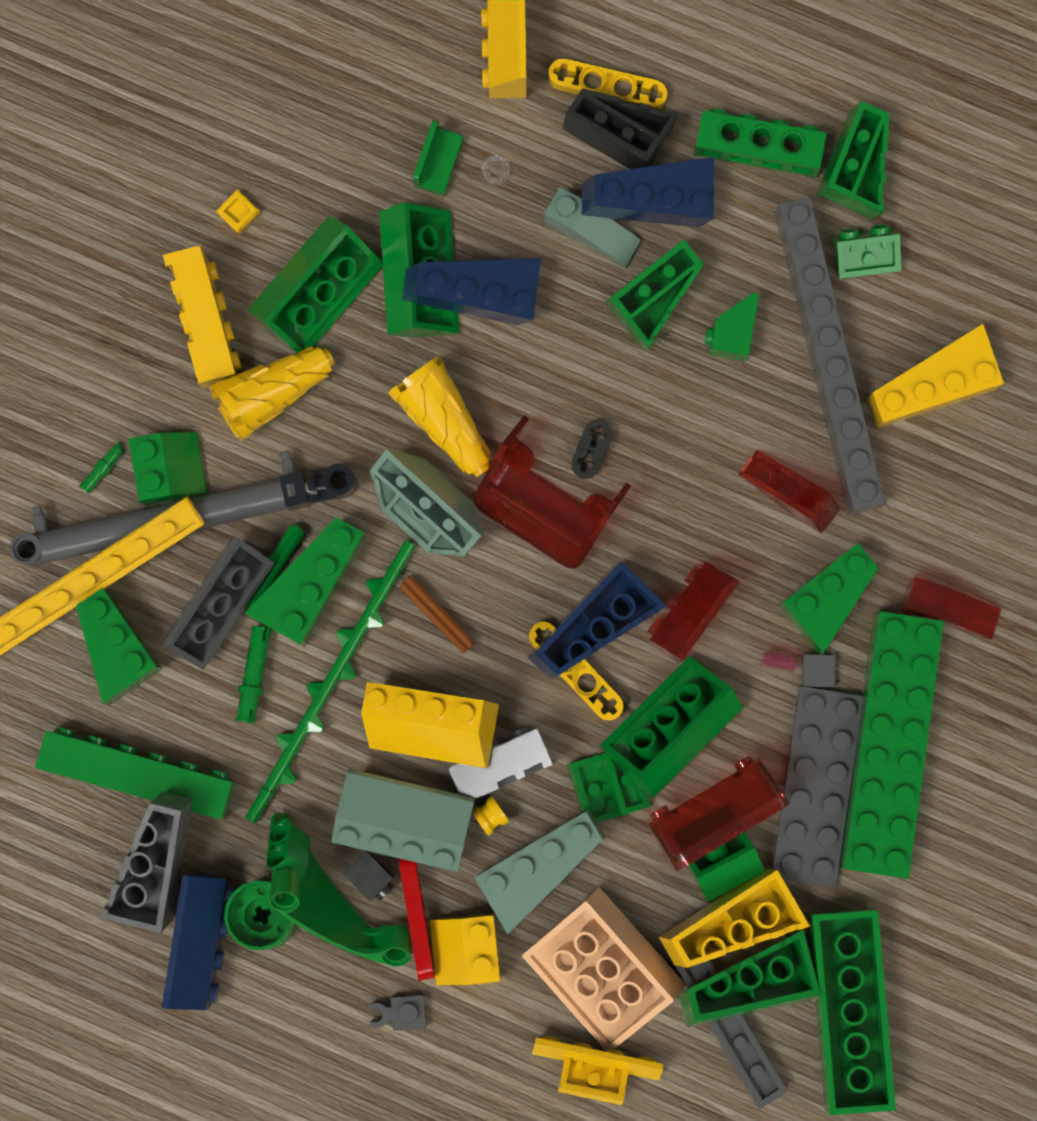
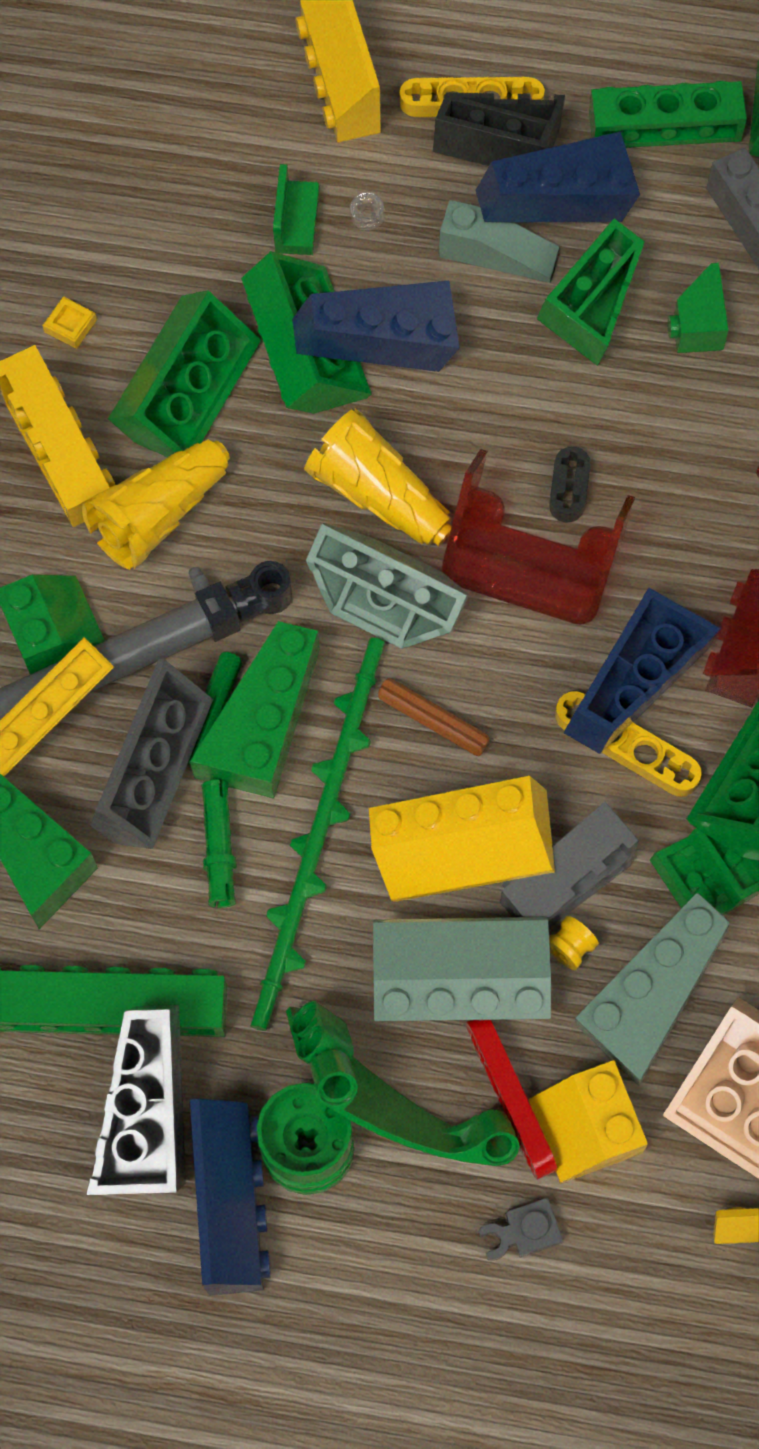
camera: 15 degrees left, 15 degrees down
pearl dark grey brick [343,851,395,901] -> none

